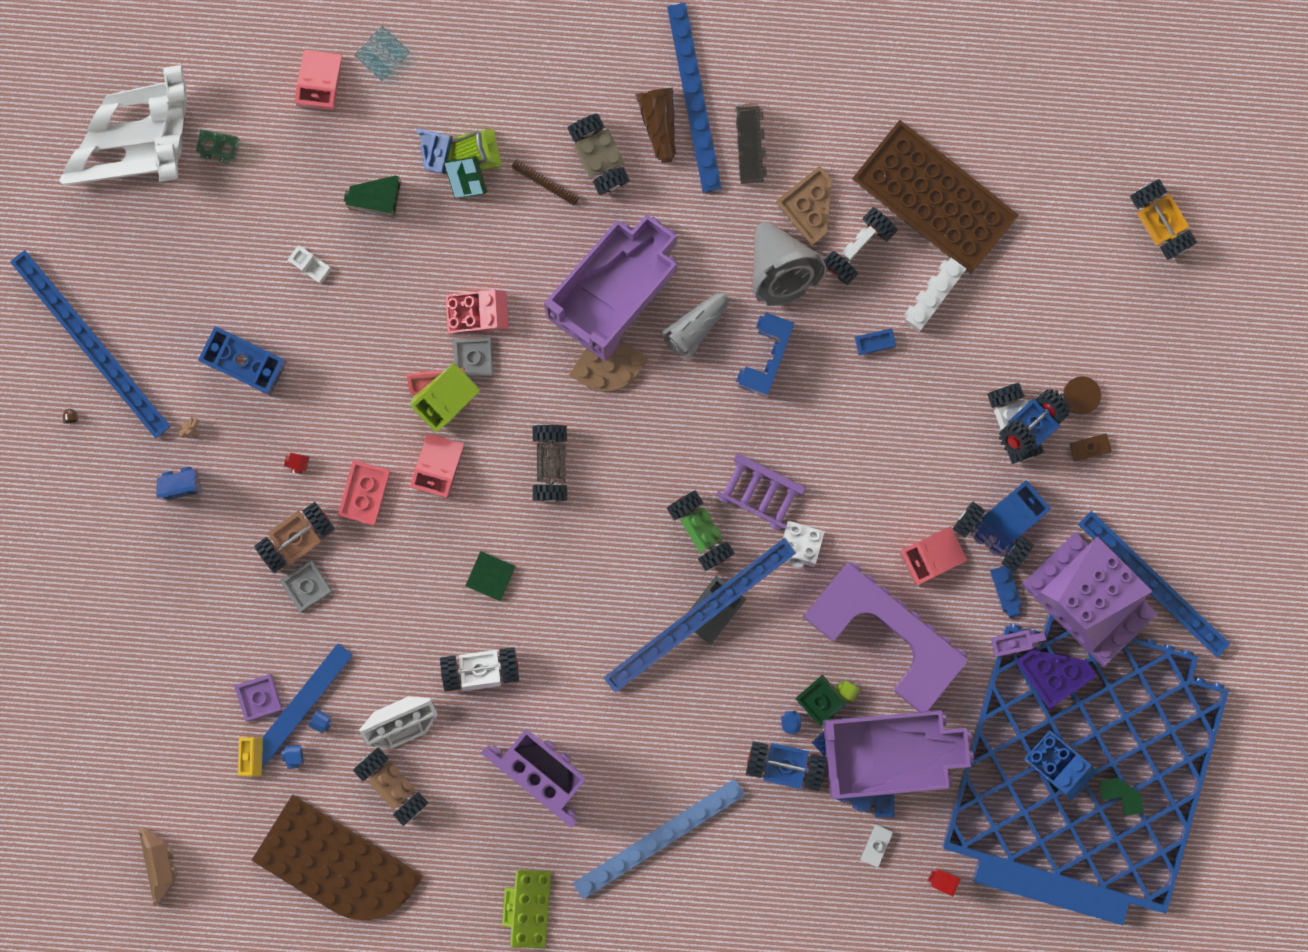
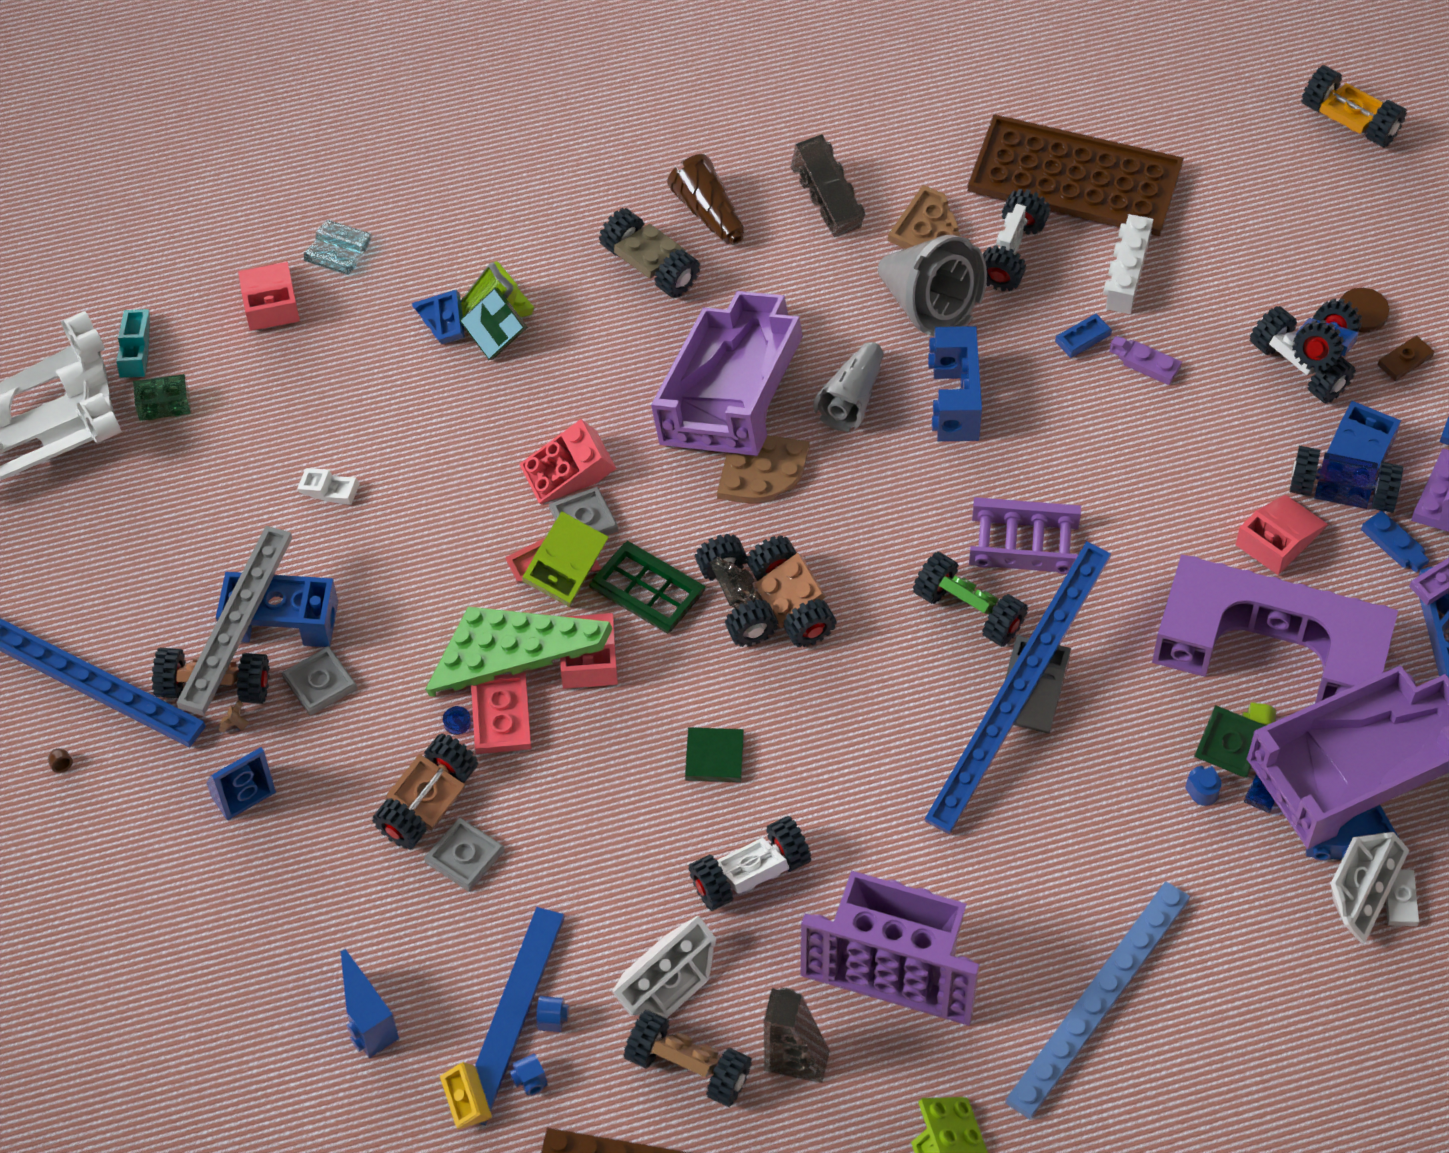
camera: 15 degrees left, 30 degrees down
medium lavender tile [234,674,283,722] -> none
red plate [284,452,310,474] -> none
dark green slope [344,175,401,219] -> none
reddish brown piece [511,159,579,206] -> none
blue plate [667,3,722,193] -> none
plate [746,741,827,791] -> none
white plate [783,521,825,567] -> none
none -> teal slope [116,309,150,378]
none -> black plate [152,647,270,704]
none -> light grey plate [177,526,292,716]
none -> light grey tile [282,646,357,716]
none -> blue slope [340,948,399,1058]
none -> bright green wing [425,607,613,697]
none -> clear blue tile [443,706,471,735]
none -> dark green piece [589,540,706,634]
none -> plate [746,535,837,647]
none -> clear smoke wedge [764,988,830,1083]
none -> medium lavender hinge [1110,336,1182,385]
none -> white wedge [1331,832,1409,943]

